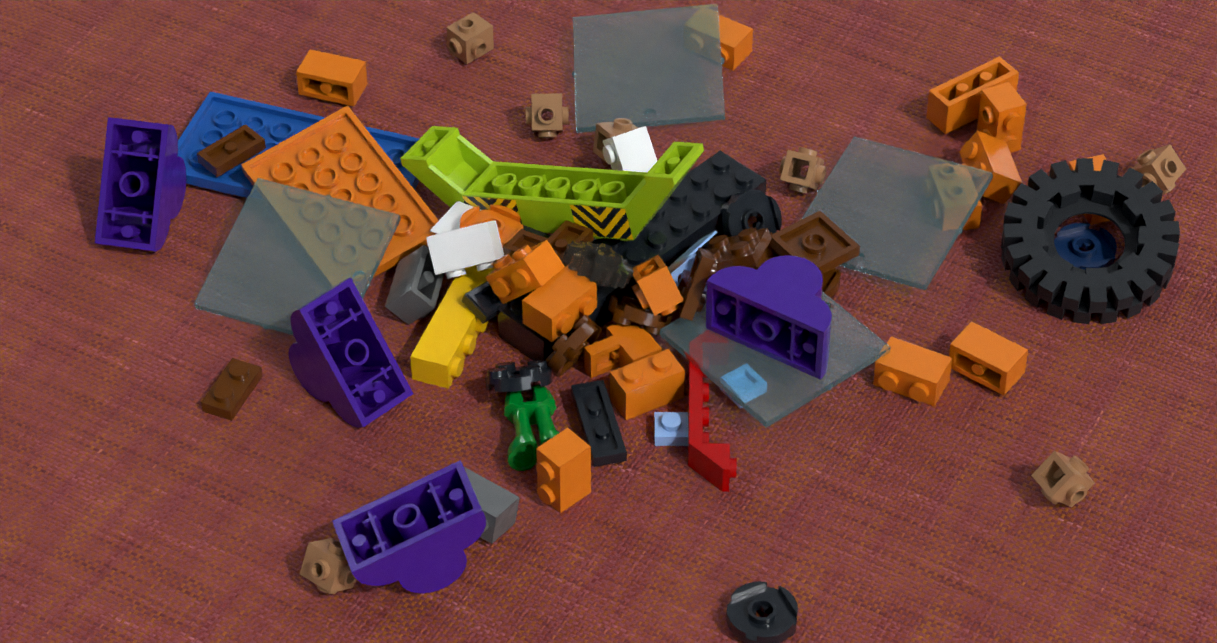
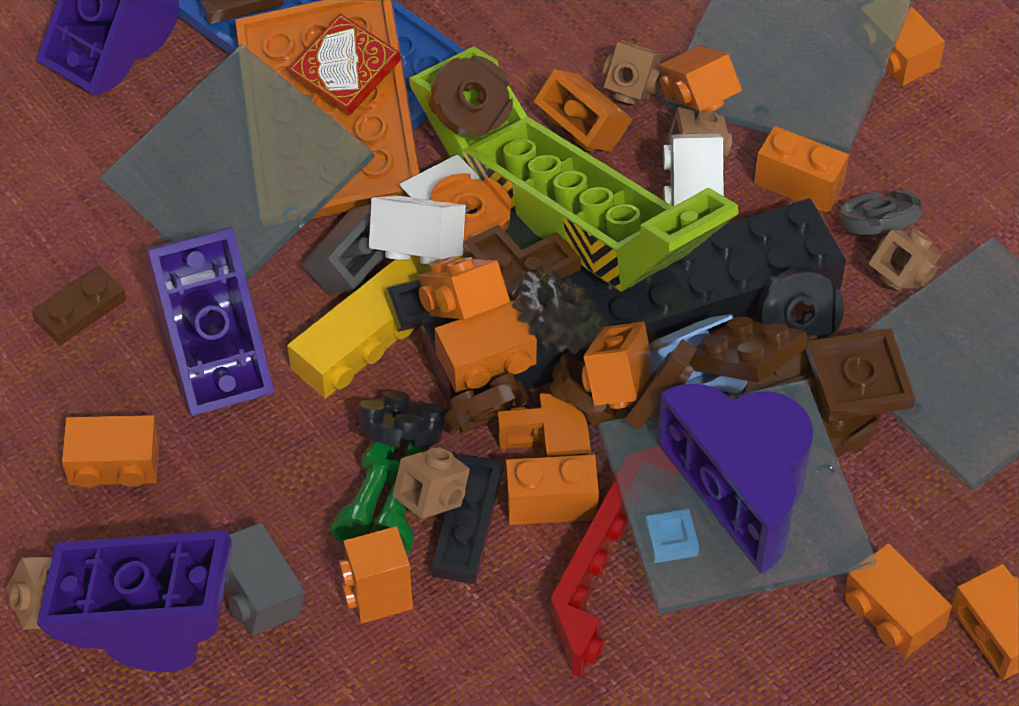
camera: 25 degrees right, 10 degrees up
light blue plate [654,412,688,446] -> none
none -> orange brick [62,415,160,488]
none -> tile [288,13,402,116]
none -> medium nougat brick [392,447,470,519]
none -> reddish brown plate [429,56,513,141]
none -> orange brick [533,69,633,152]
none -> orange brick [659,45,742,112]
none -> orange brick [754,126,849,213]
none -> dark grey tile [839,190,922,235]

